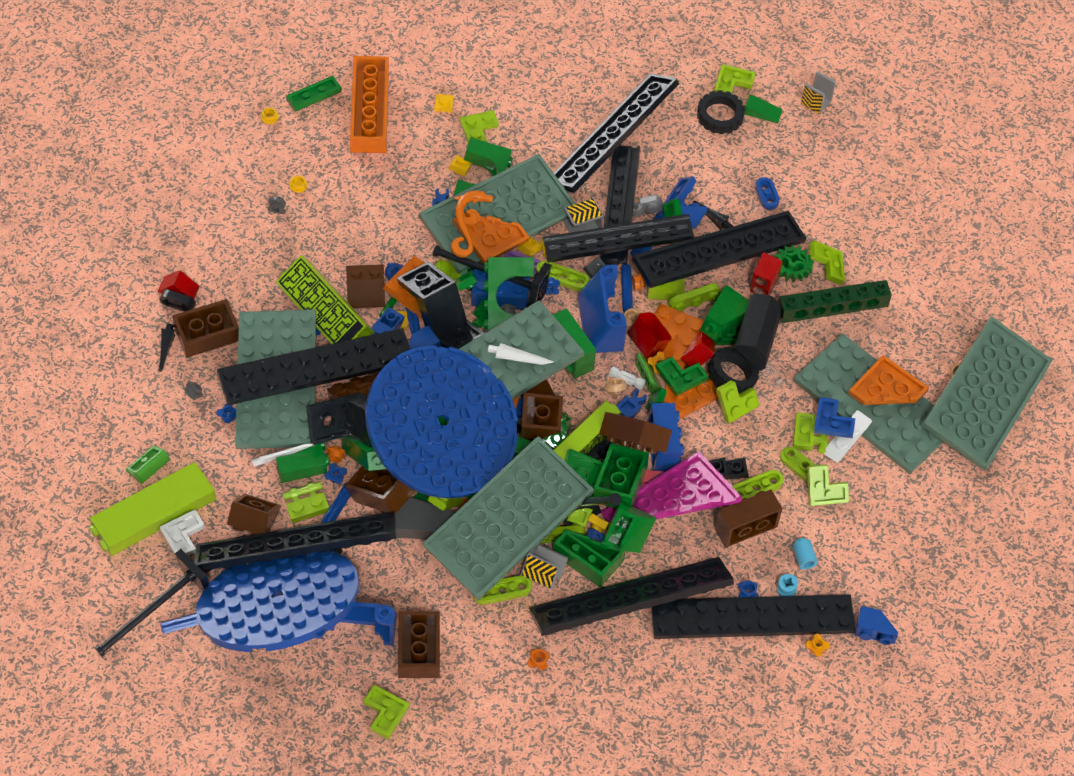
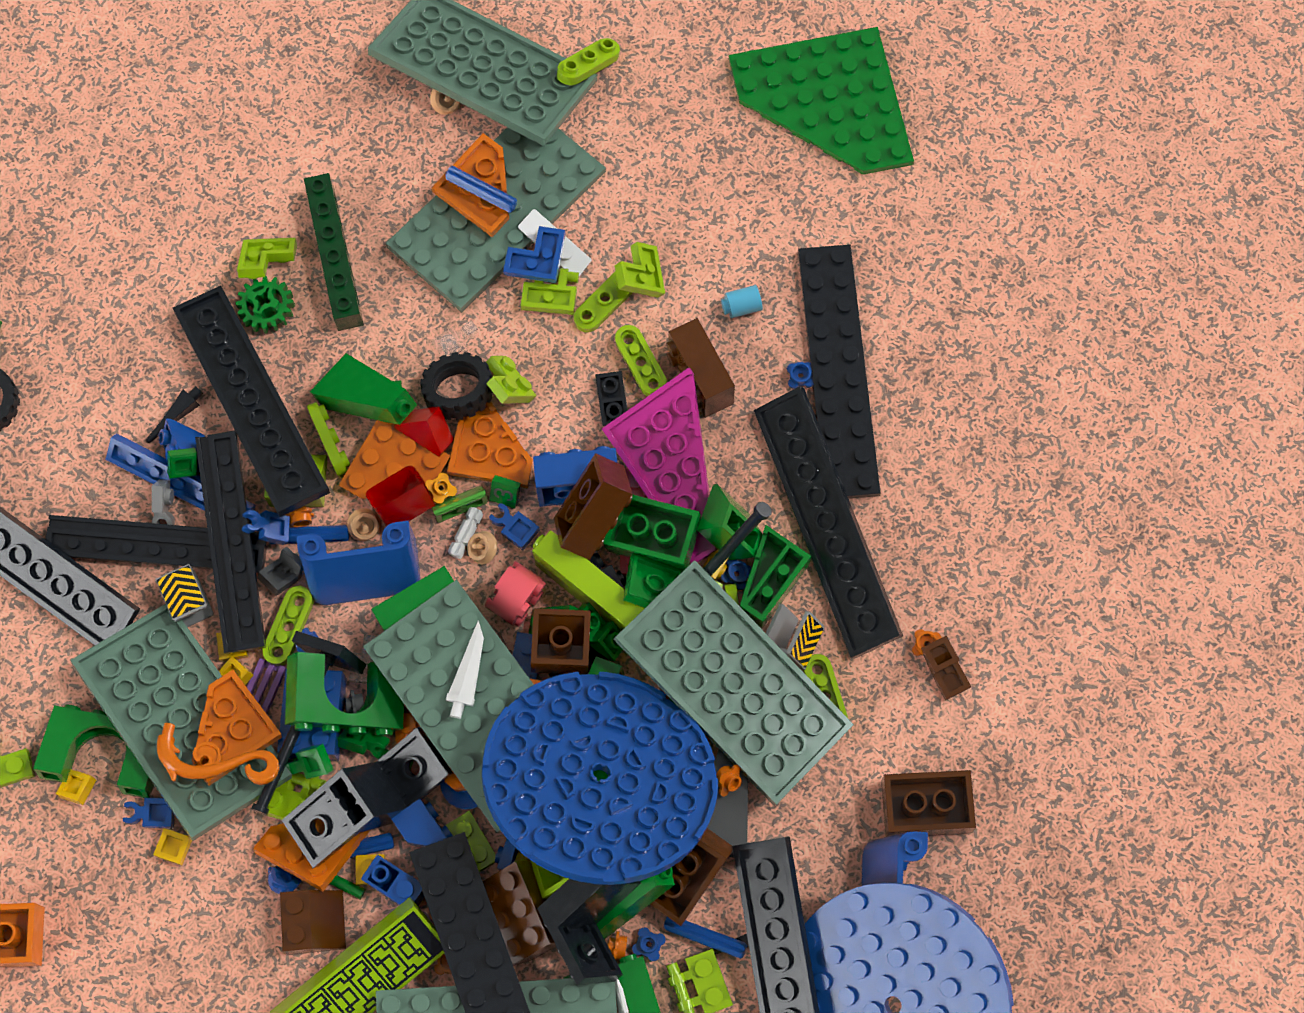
camera: 85 degrees left, 15 degrees up
lime plate [363,685,410,740] -> none
green plate [656,356,709,396] -> none
black piece [734,293,782,371] -> none
red piece [750,252,782,295] -> none
blue plate [755,177,780,210] -> none
medium azure wheel [777,574,799,596] -> none
light orange plate [806,634,830,657] -> none
blue slope [855,606,898,645] -> none
none -> yellow plate [153,828,192,866]
none -> blue plate [242,510,290,545]
none -> axle [445,166,517,213]
none -> coral brick [485,561,546,627]
none -> lime plate [557,38,620,85]
none -> orange plate [716,764,742,797]
none -> green plate [728,27,914,175]
none -> reddish brown slope [921,635,971,701]

